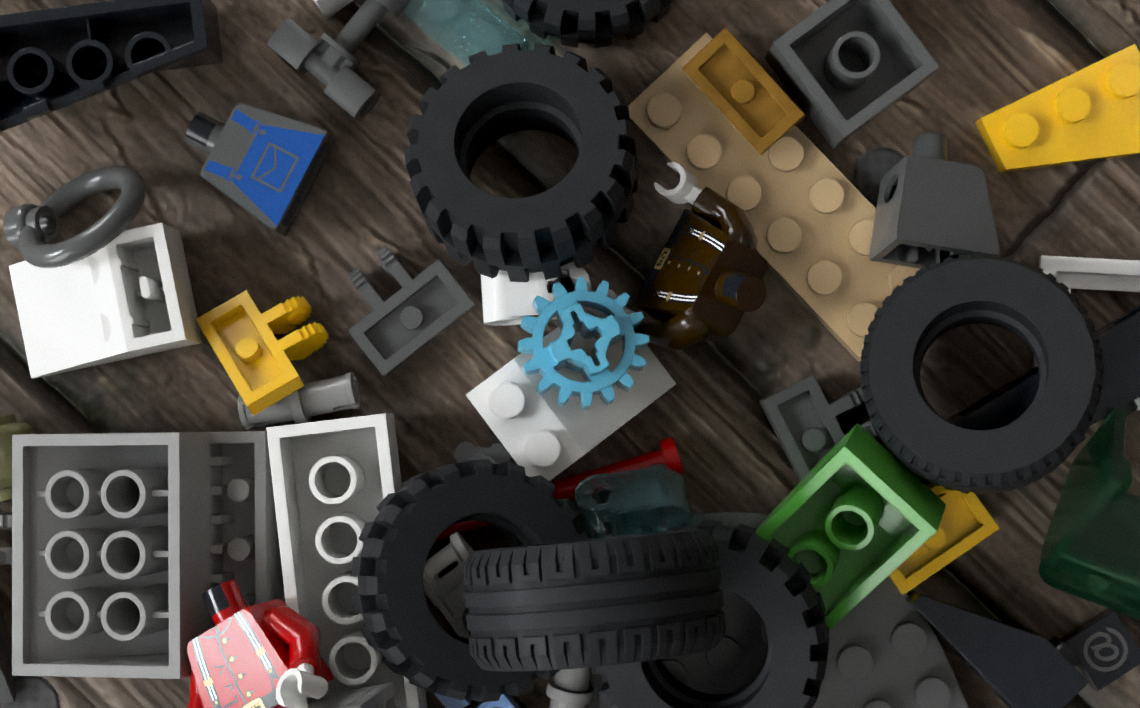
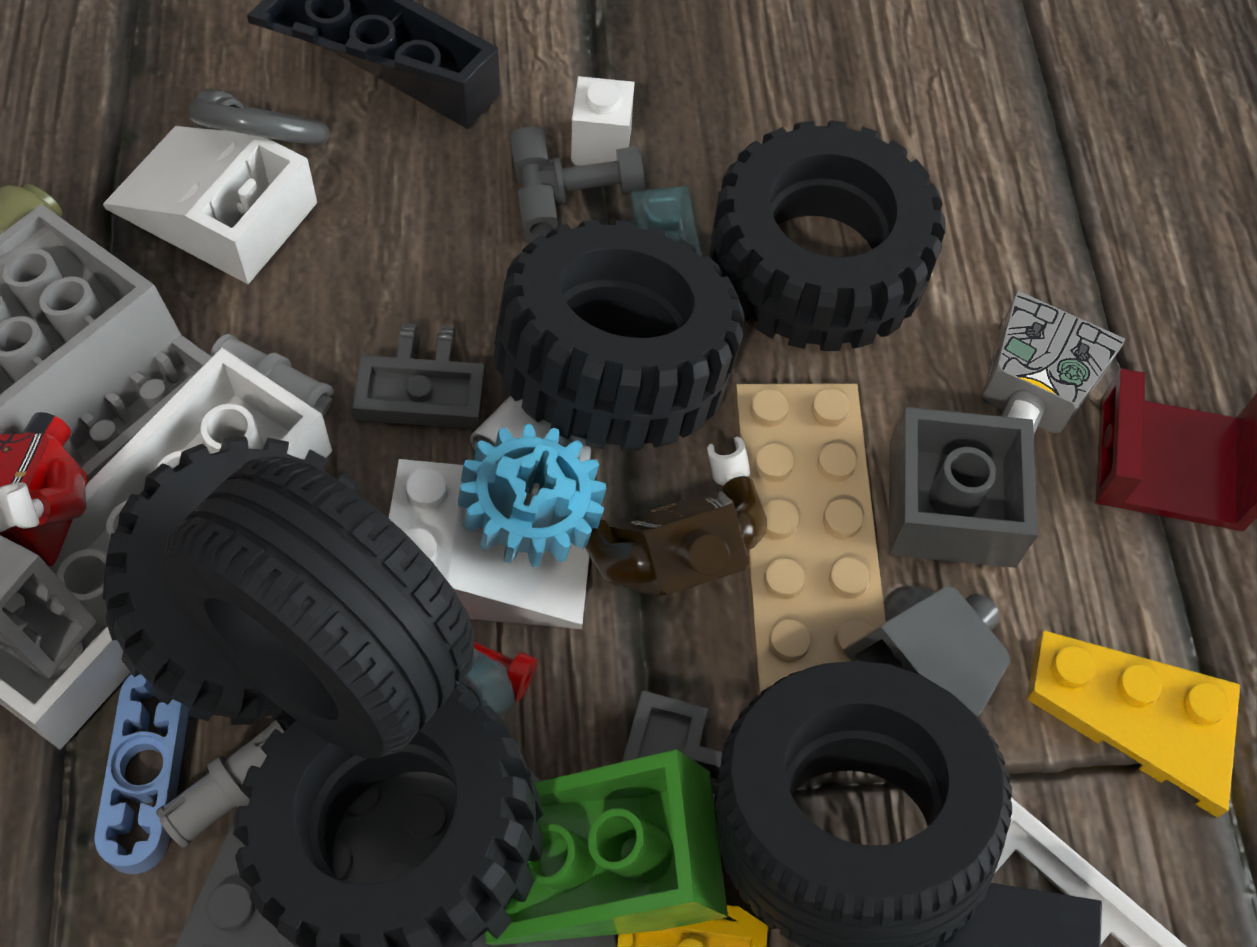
camera: 30 degrees right, 25 degrees down
torso [185,103,336,237] -> none
yellow hinge [196,290,329,416] -> none
pearl gold panel [682,27,806,155] -> none

